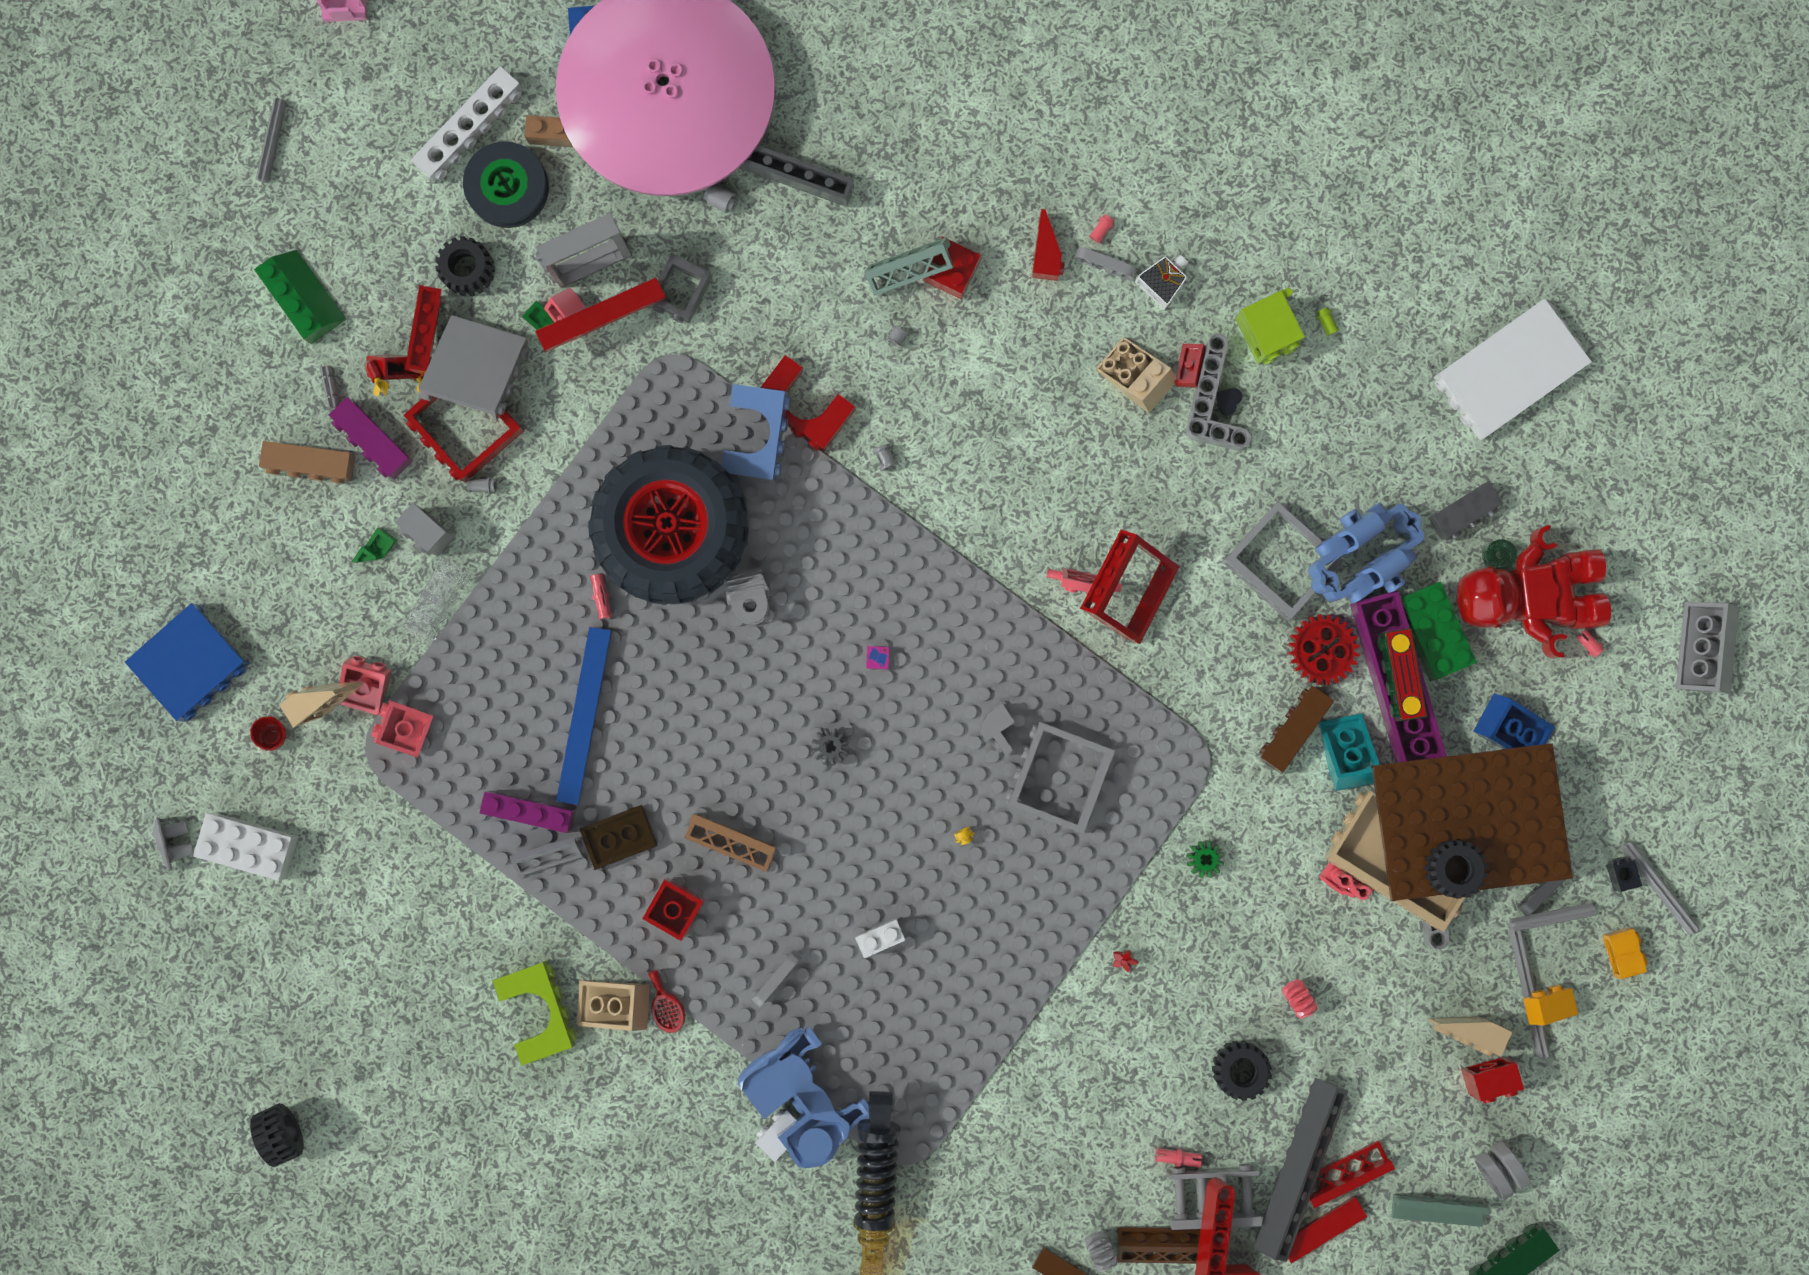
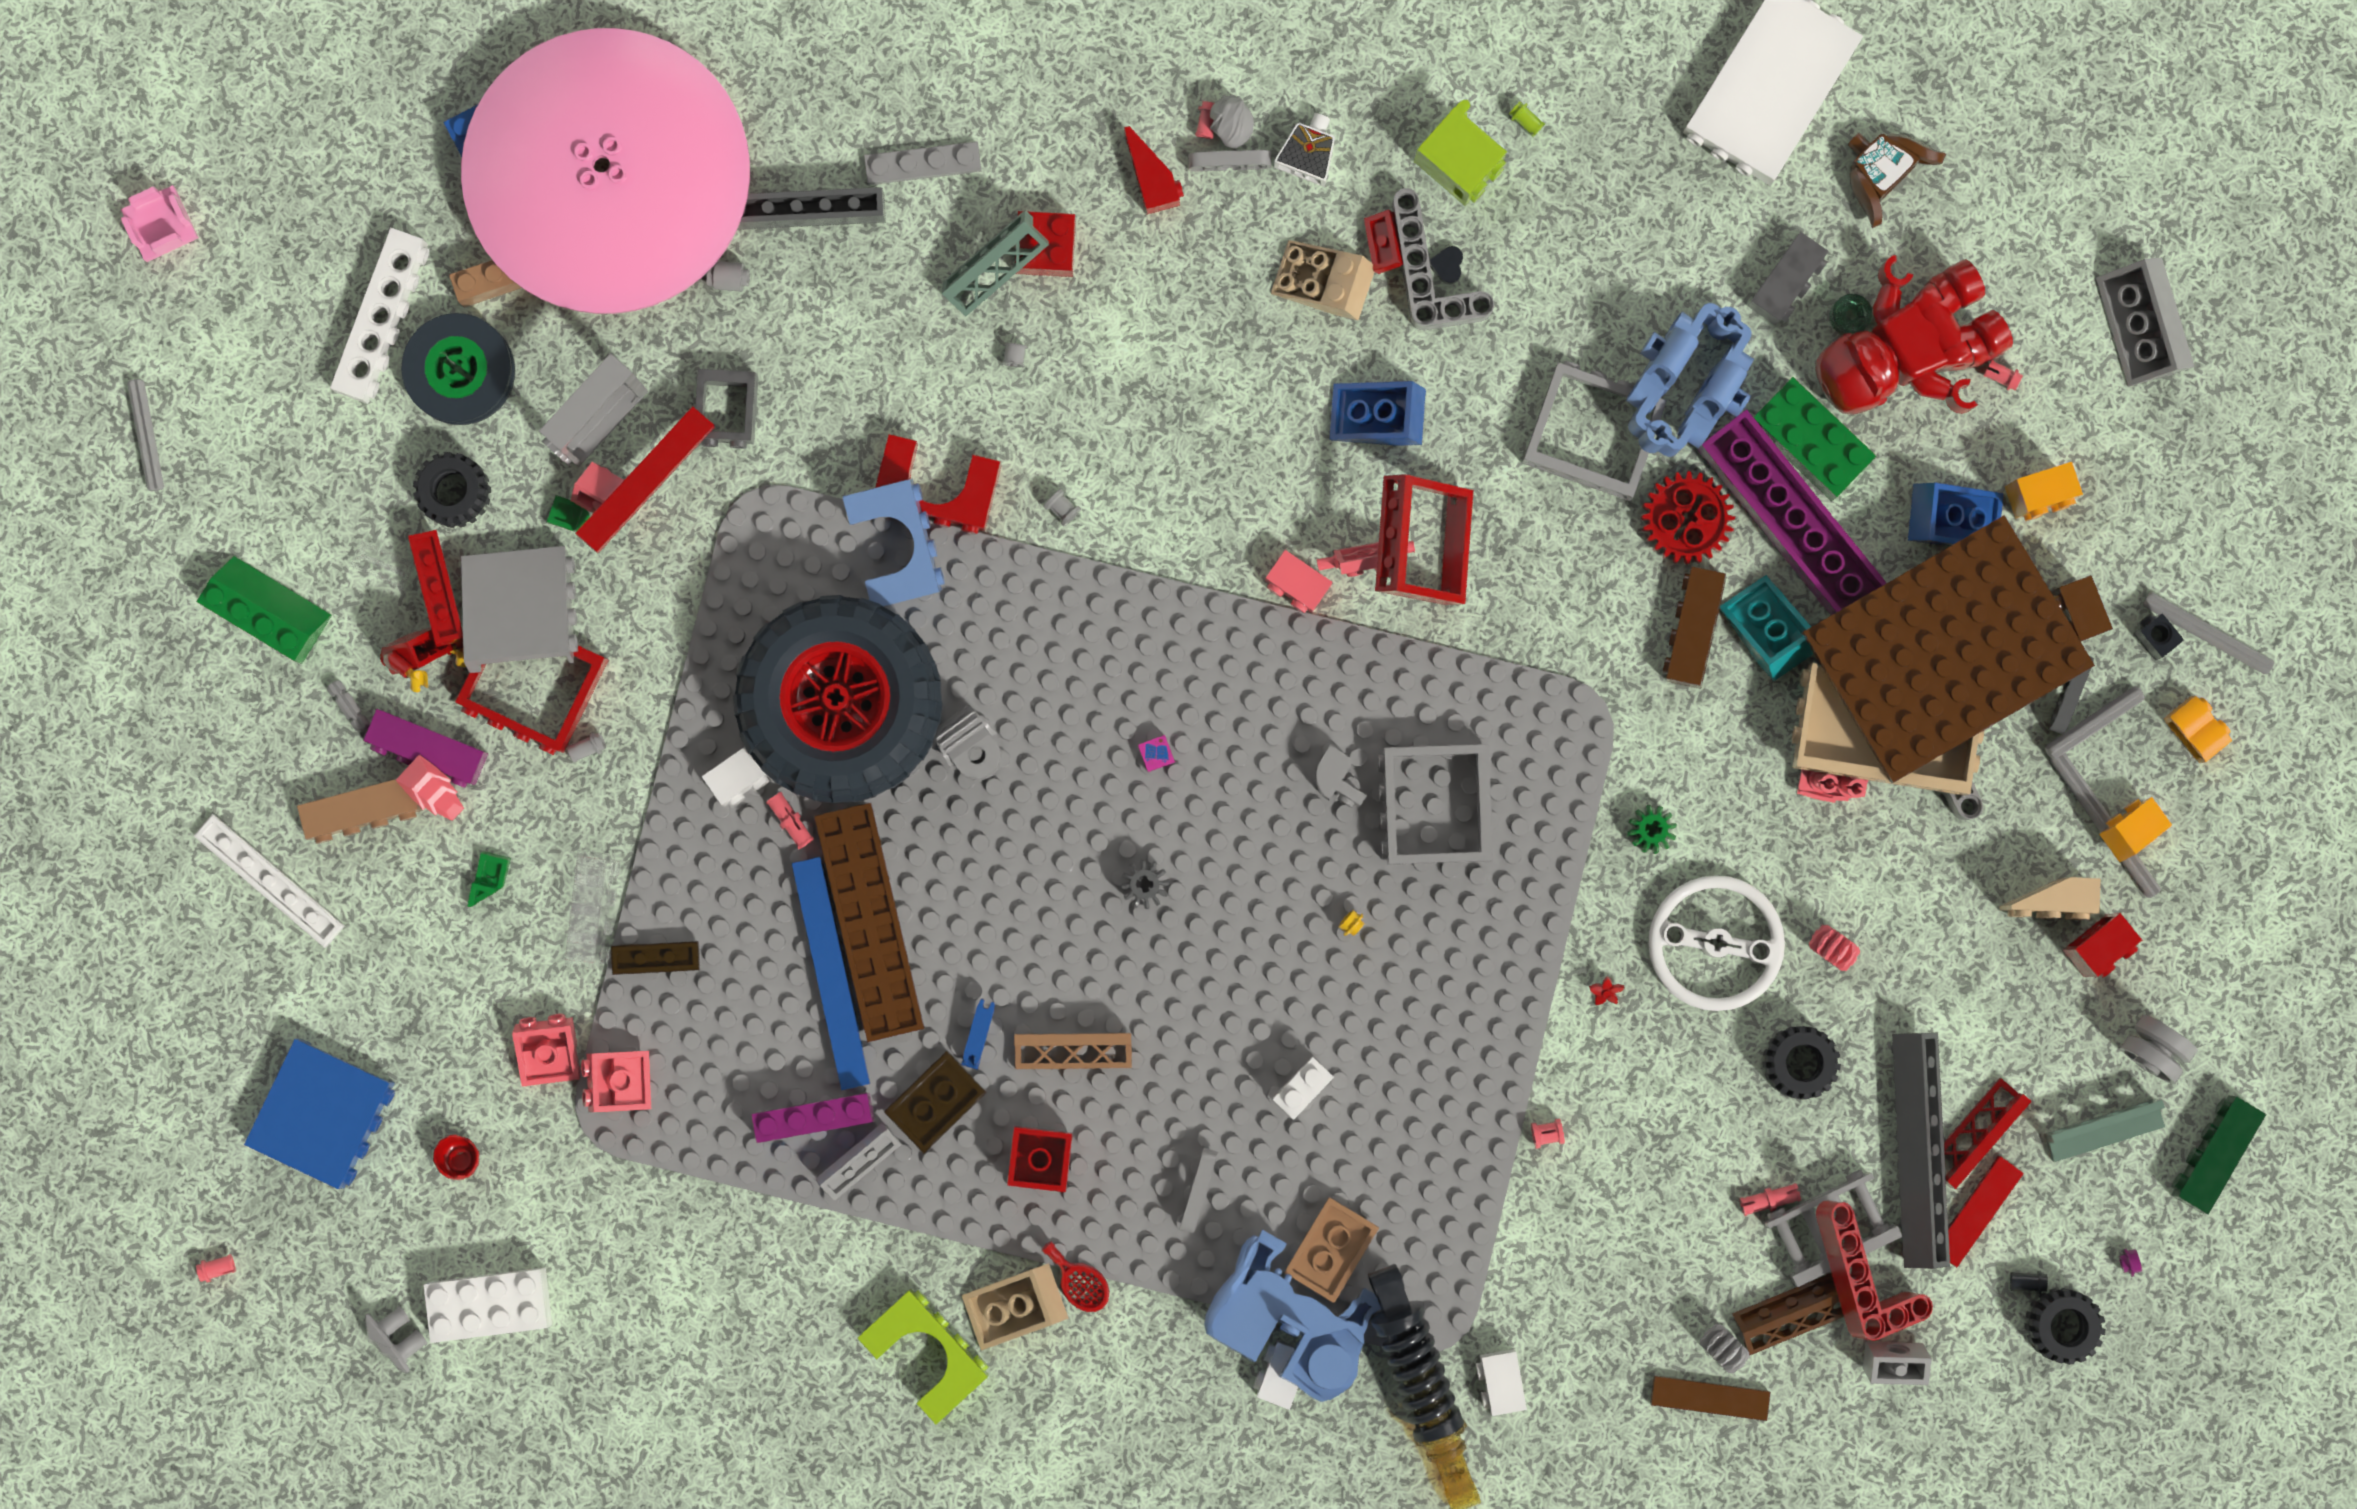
camera: 25 degrees left, 0 degrees up
tan slope [279,681,364,728] -> none
light grey brick [395,503,455,556] -> none
brick [1378,628,1427,722] -> none
black tyre [1424,840,1488,899] -> none
none -> white tile [194,814,345,948]
none -> coral pin [196,1254,236,1283]
none -> coral connector [396,755,464,821]
none -> dark brown tile [611,941,700,975]
none -> white brick [702,747,769,807]
none -> reddish brown plate [814,803,925,1043]
none -> light grey plate [864,142,982,185]
none -> blue piece [961,998,995,1070]
none -> light grey hair [1210,95,1254,148]
none -> coral brick [1265,550,1333,614]
none -> medium nougat plate [1284,1197,1379,1303]
none -> blue slope [1329,381,1426,446]
none -> white brick [1476,1349,1527,1416]
none -> coral bush [1531,1118,1565,1149]
none -> white piece [1648,875,1785,1011]
none -> reddish brown torso [1848,132,1947,228]
none -> light orange brick [2005,462,2083,521]
none -> reddish brown brick [2051,575,2113,641]

